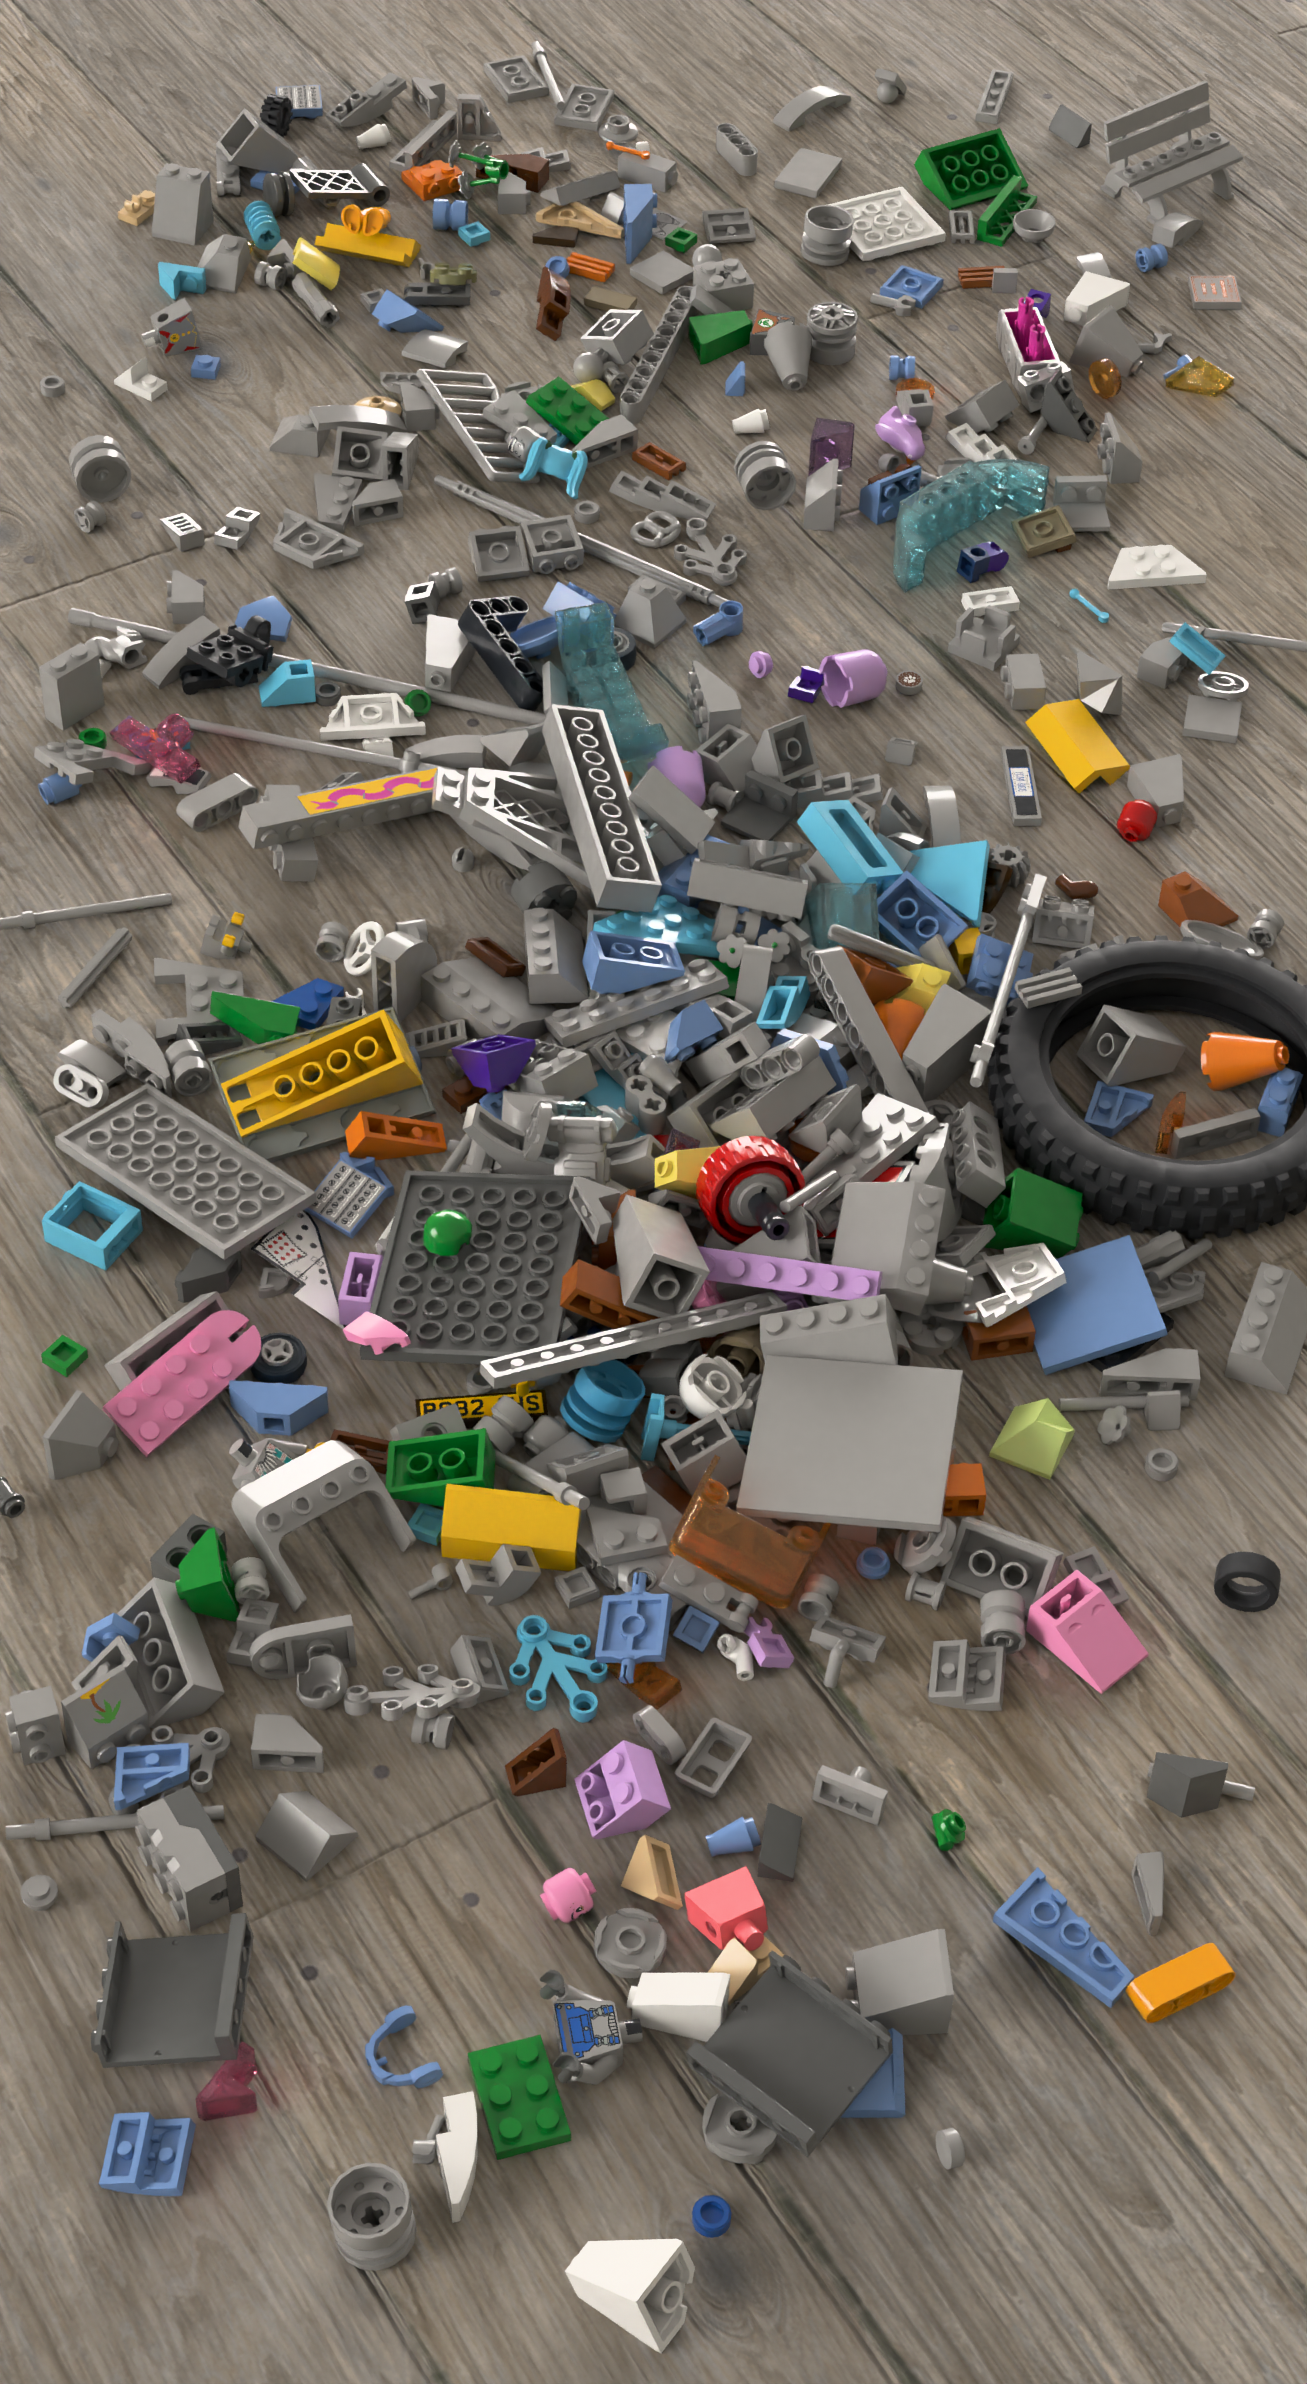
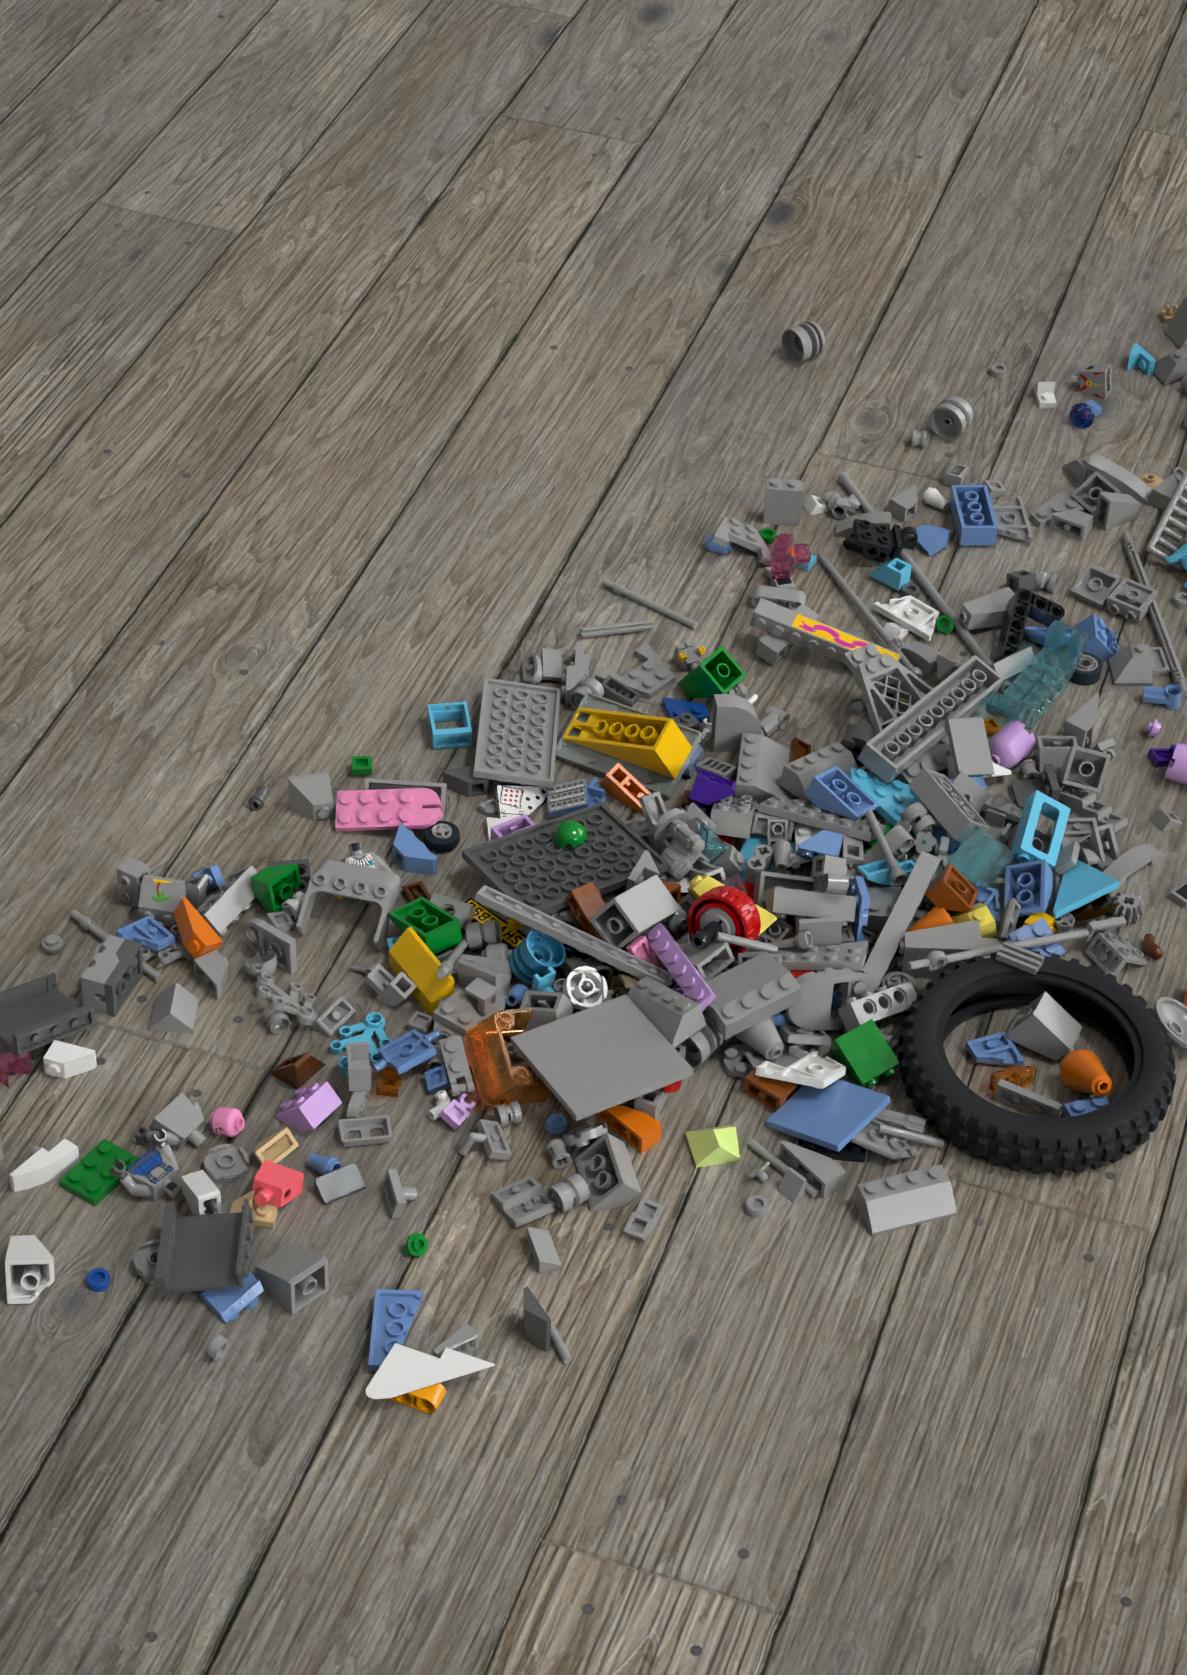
camera: 50 degrees right, 5 degrees down
green slope [210,991,300,1045] -> none
bright pink slope [342,1312,411,1355] -> none
medium blue piece [365,2006,443,2088] -> none
light grey axle [827,924,935,967] -> none
bright pink slope [1026,1570,1149,1694] -> none
black tyre [1214,1551,1281,1612] -> none
none -> white slope [43,1040,97,1079]
none -> light grey torso [134,1093,207,1148]
none -> orange slope [173,897,223,959]
none -> light grey panel [346,1042,371,1091]
none -> white sticker [366,1343,495,1399]
none -> medium blue cone [505,984,529,1006]
none -> light grey slope [526,1227,562,1273]
none -> green slope [677,646,747,698]
none -> light grey piece [865,810,908,886]
none -> white cone [922,487,950,511]
none -> medium blue brick [949,485,998,546]
none -> clear blue head [1069,403,1095,429]
none -> light grey tile [1091,737,1116,759]

